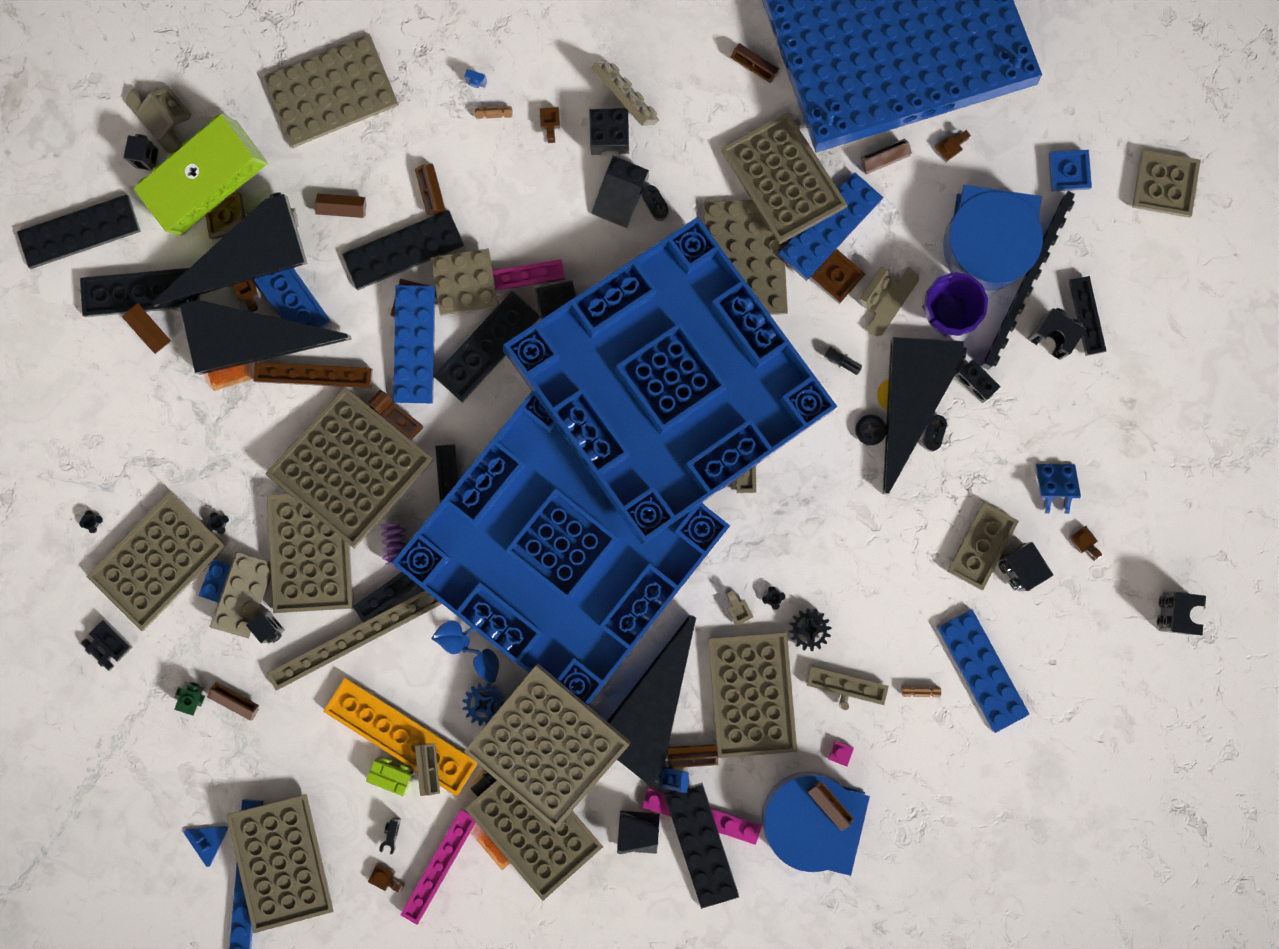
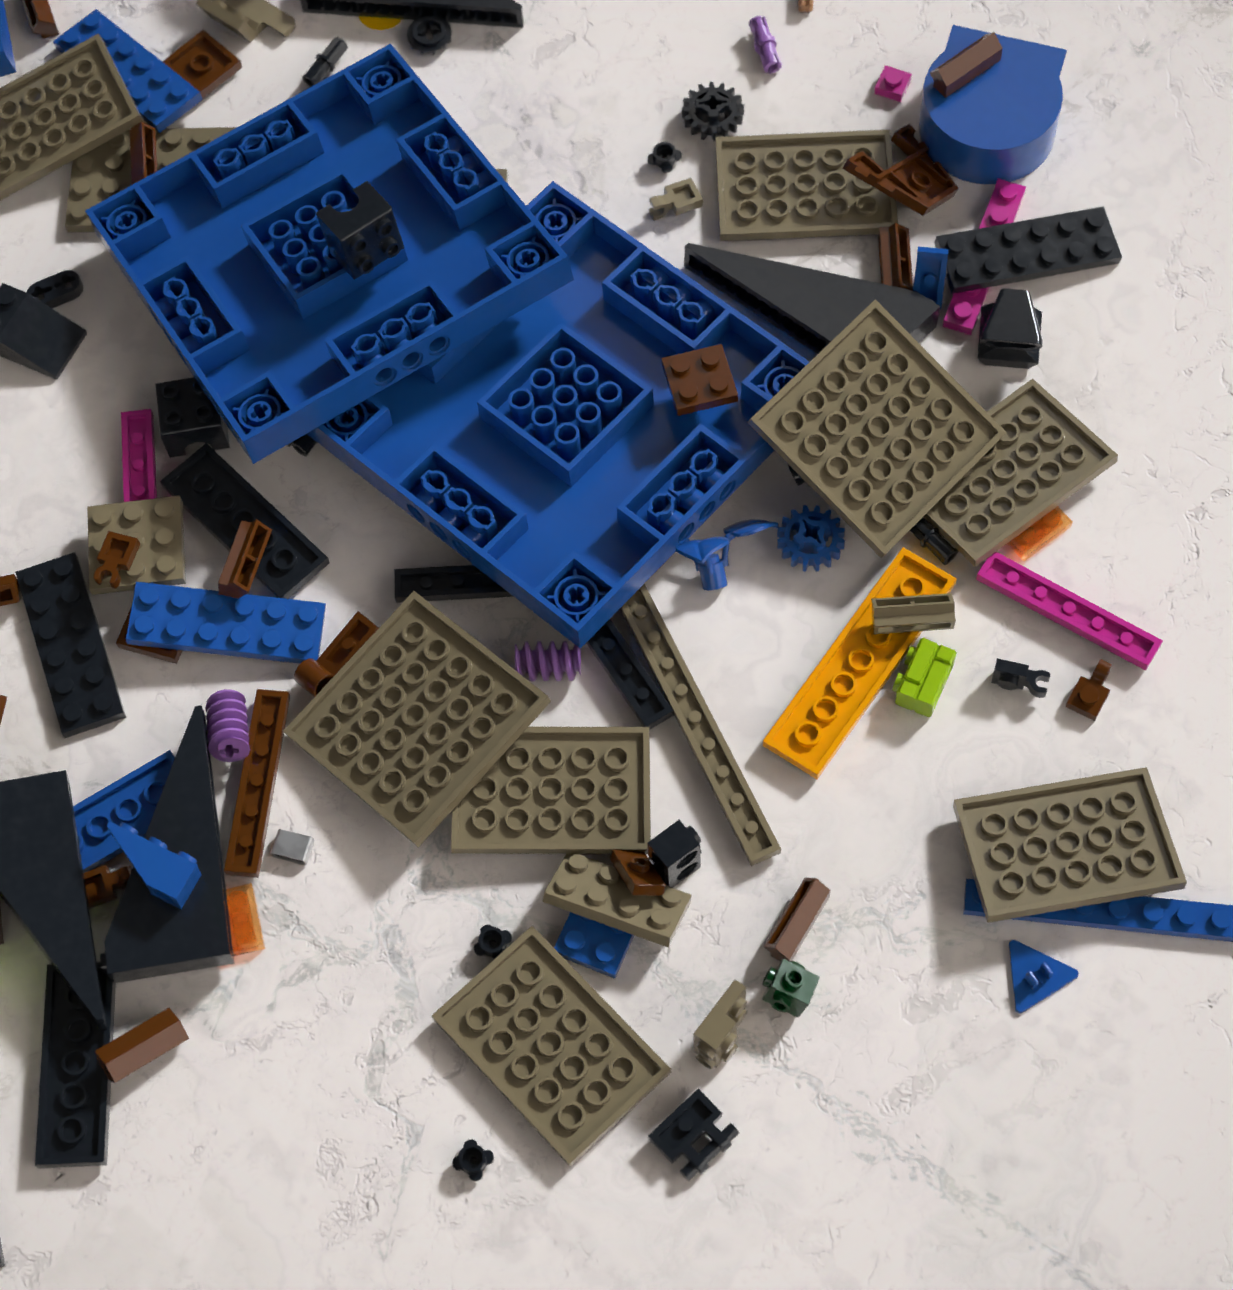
camera: 85 degrees left, 20 degrees down
dark tan plate [806,666,889,710] -> none
none -> reddish brown plate [94,531,140,589]
none -> blue slope [107,821,202,909]
none -> reddish brown piece [129,121,157,185]
none -> medium lavender piece [205,689,250,762]
none -> reddish brown piece [218,519,272,599]
none -> flat silver piece [270,829,315,865]
none -> black piece [316,181,405,280]
none -> reddish brown plate [610,849,666,896]
none -> reddish brown plate [661,344,738,416]
none -> dark tan plate [693,979,748,1070]
none -> medium lavender pin [748,16,782,74]
none -> reddish brown wing [843,124,959,216]

